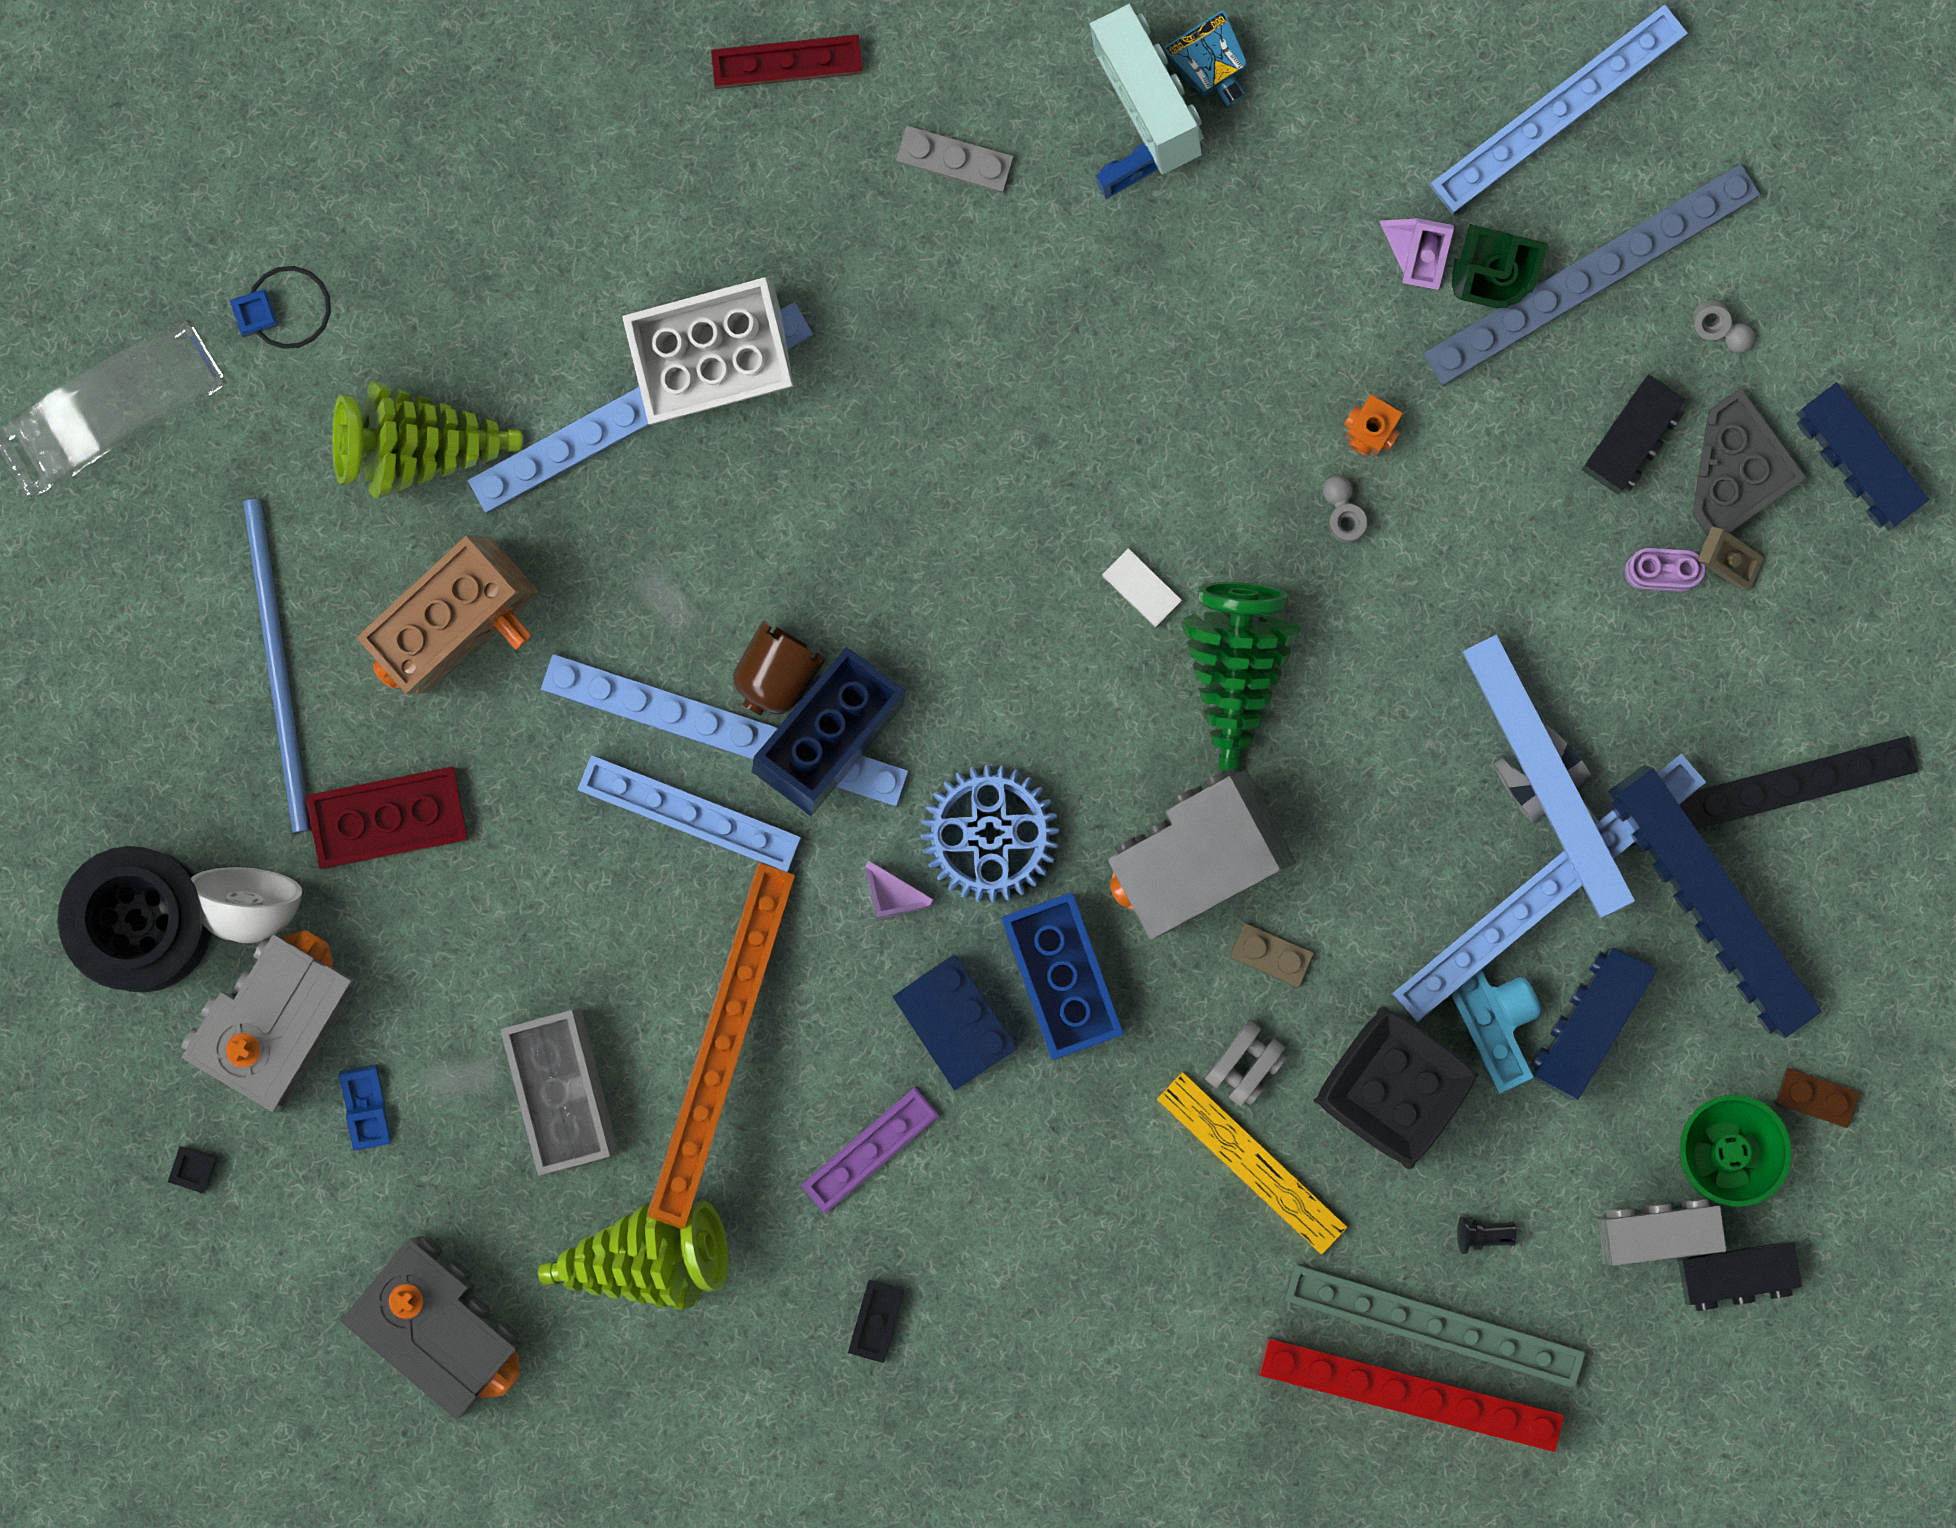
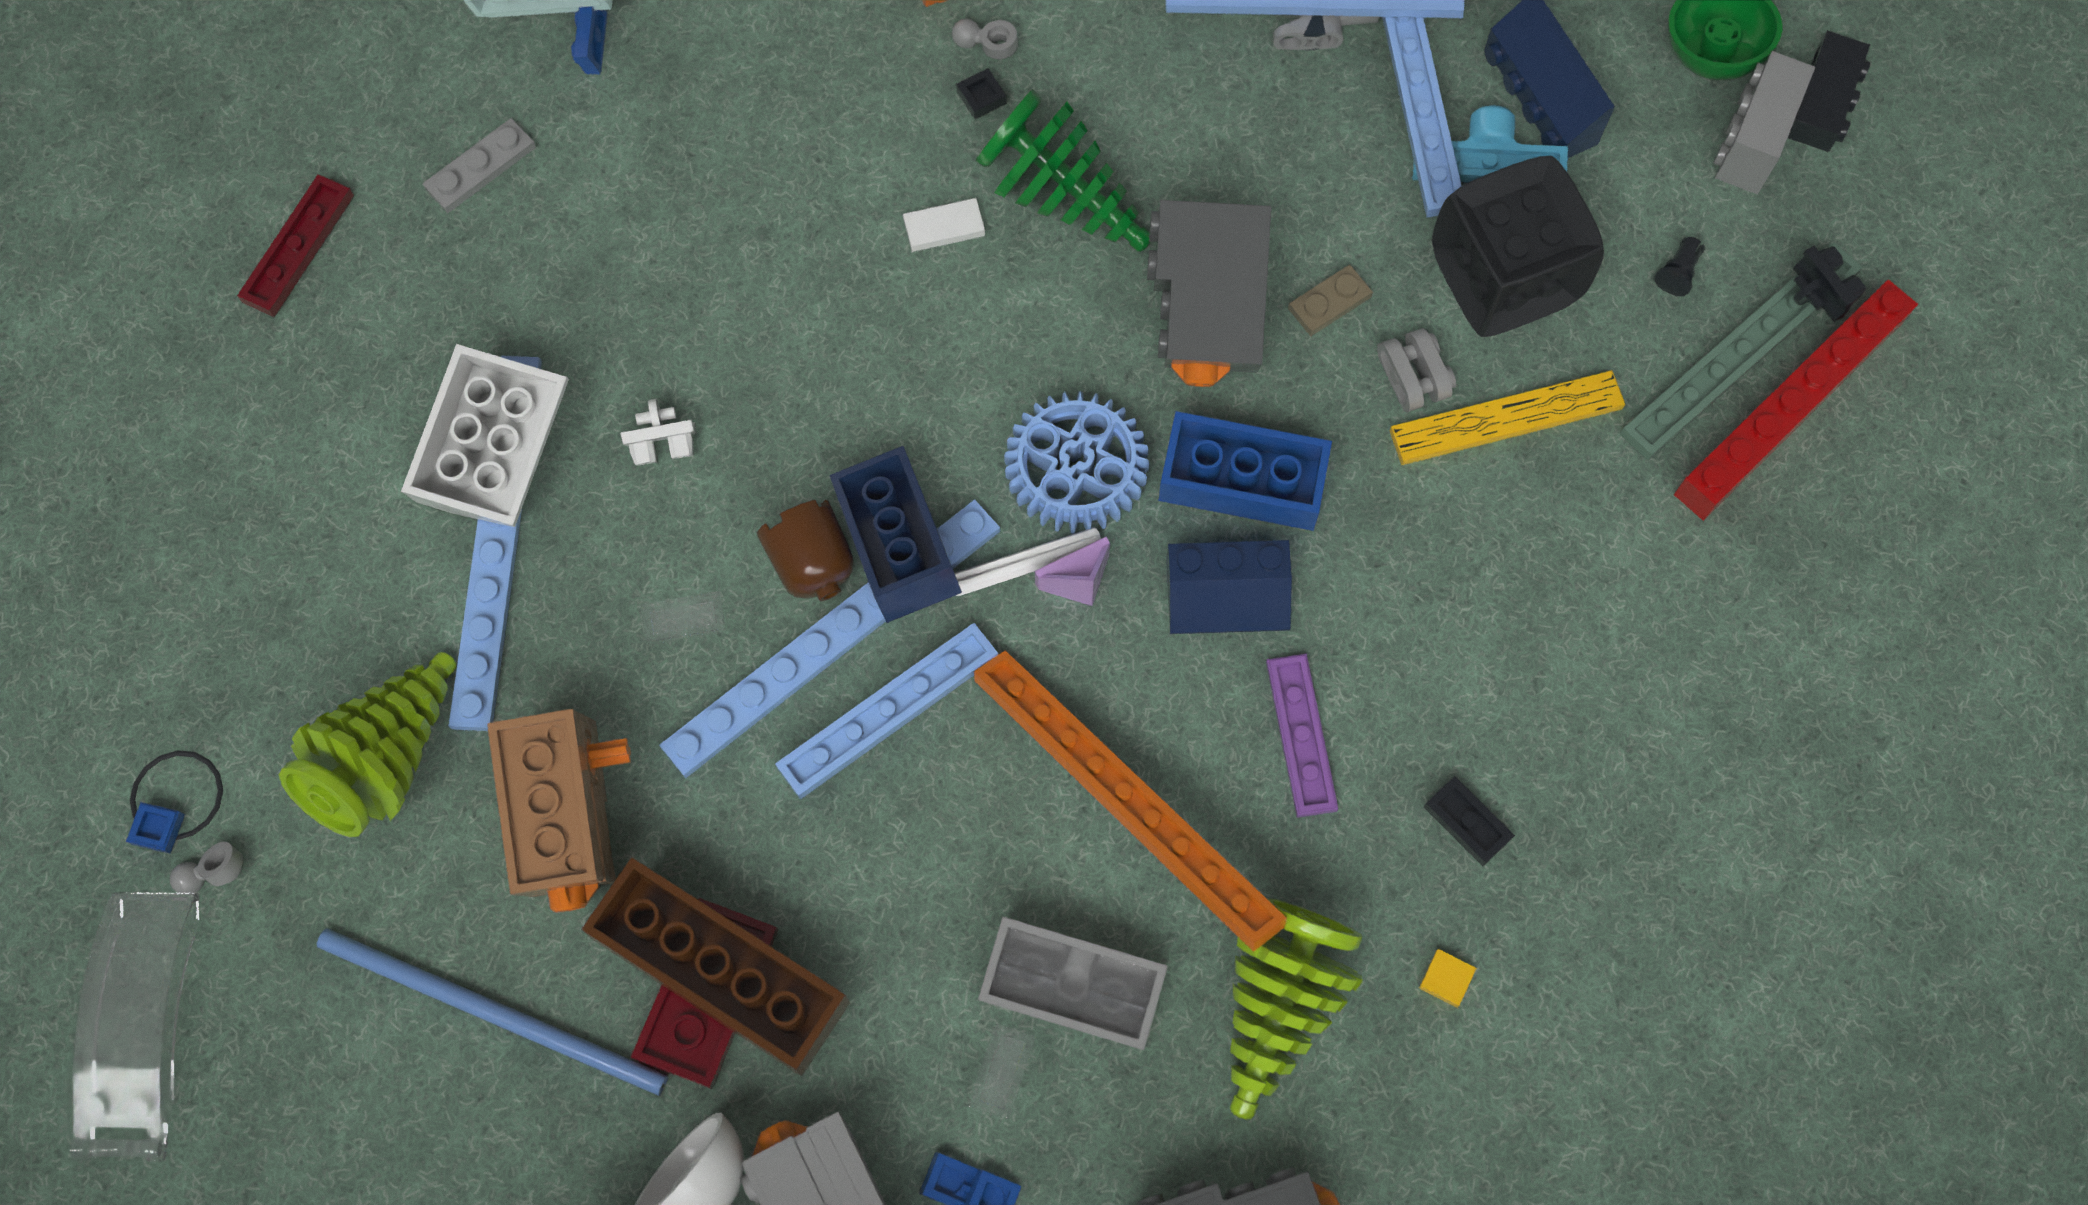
camera: 55 degrees left, 15 degrees down
none -> light grey plate [170,842,243,895]
none -> reddish brown brick [581,857,850,1077]
none -> white hips [621,399,696,466]
none -> white axle [955,528,1101,596]
none -> black plate [956,68,1007,120]
none -> yellow tile [1419,949,1477,1008]
none -> black hips [1793,245,1866,322]

